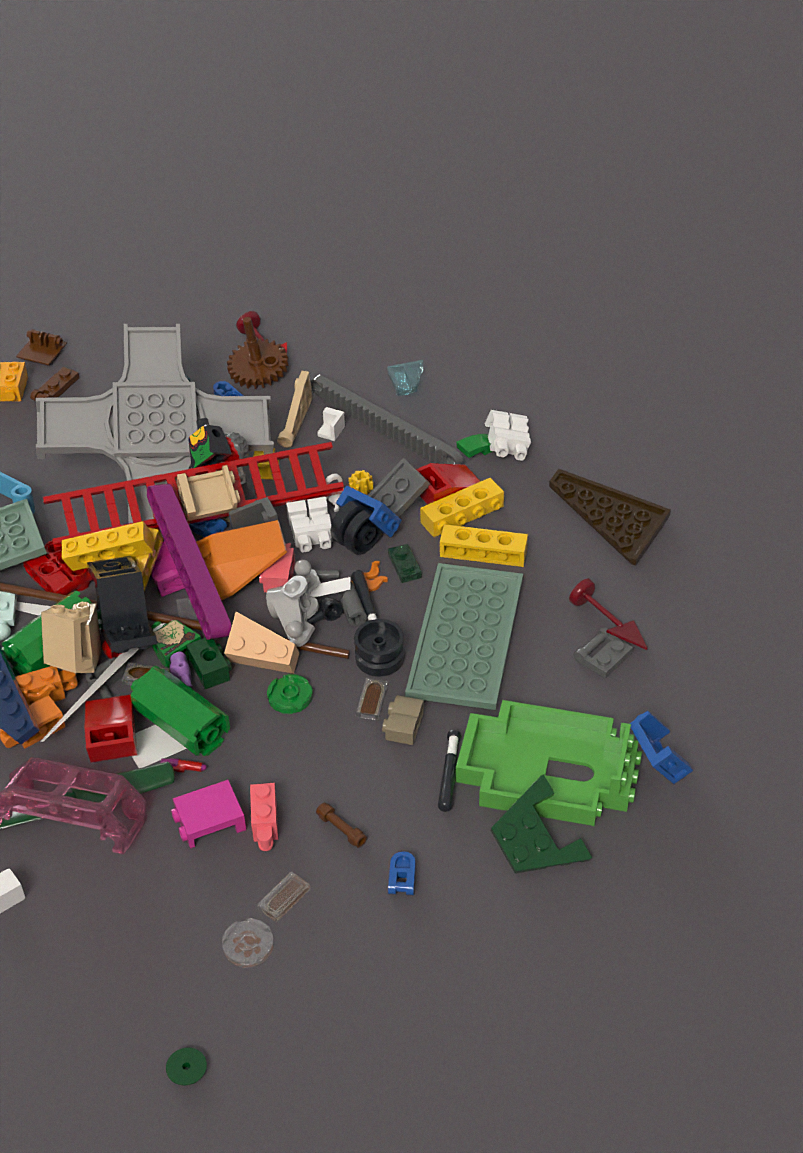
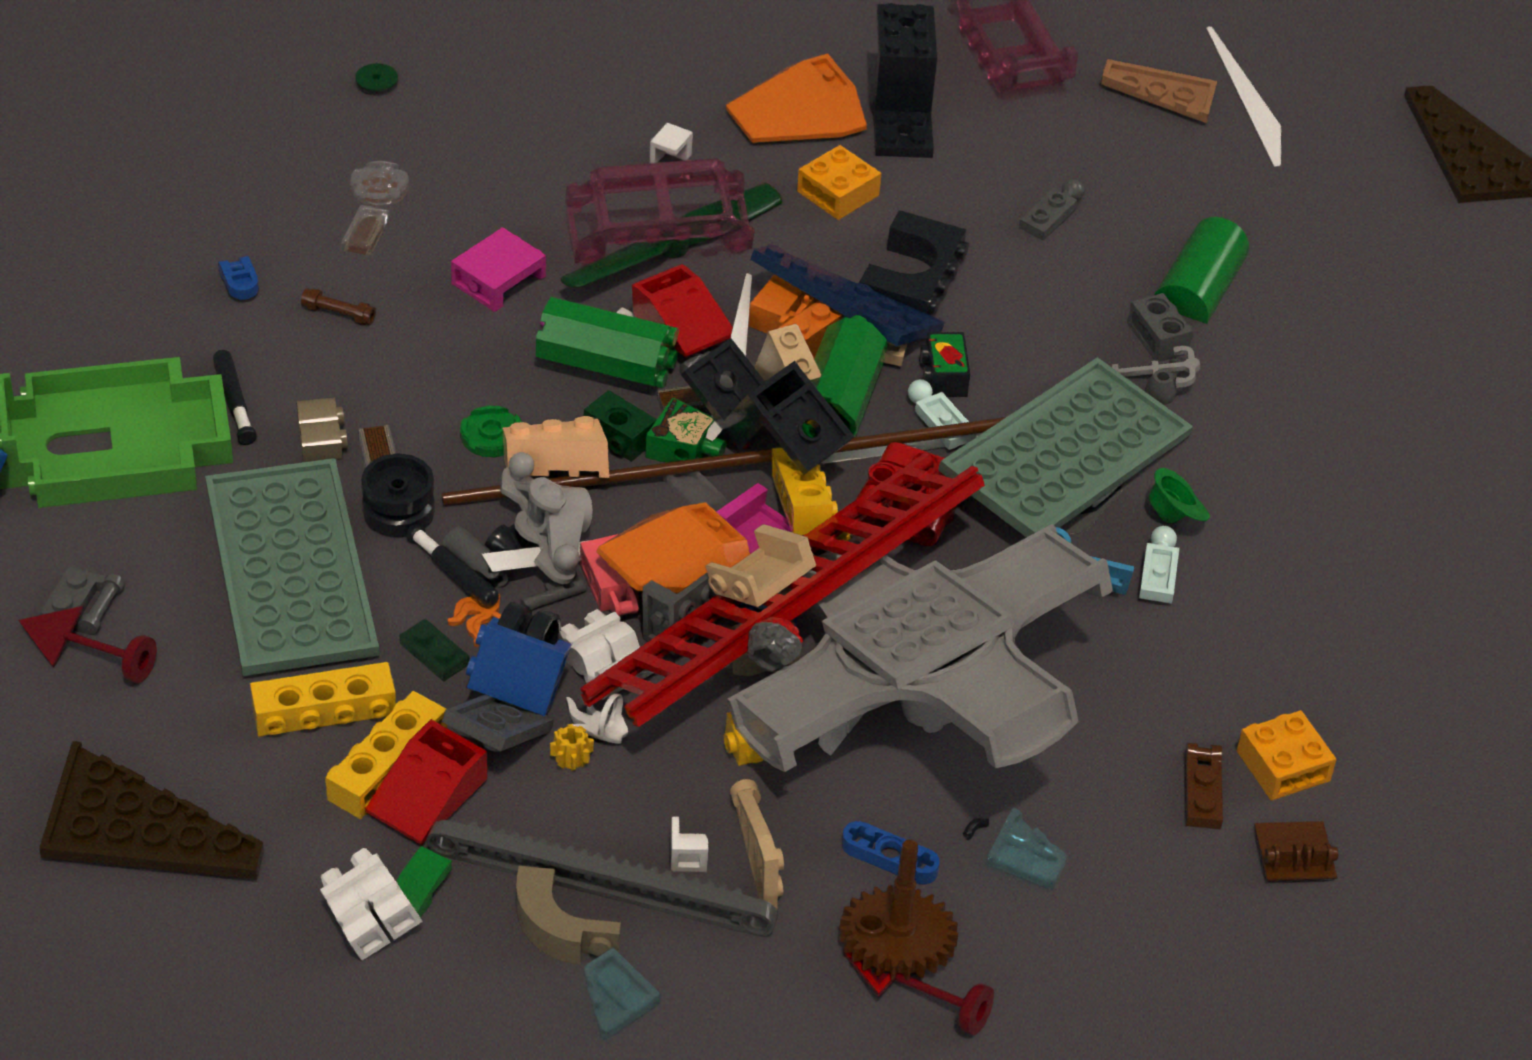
camera: 150 degrees right, 0 degrees up
tan panel [41,605,93,673] -> none
yellow brick [62,521,154,571] -> none
magenta beam [147,484,231,640] -> none
medium lavender piece [170,652,192,689] -> none
black torso [188,418,232,468] -> none
coral brick [250,783,278,851] -> none
dark green wing [490,774,592,873] -> none
none -> dark tan arch [516,866,621,965]

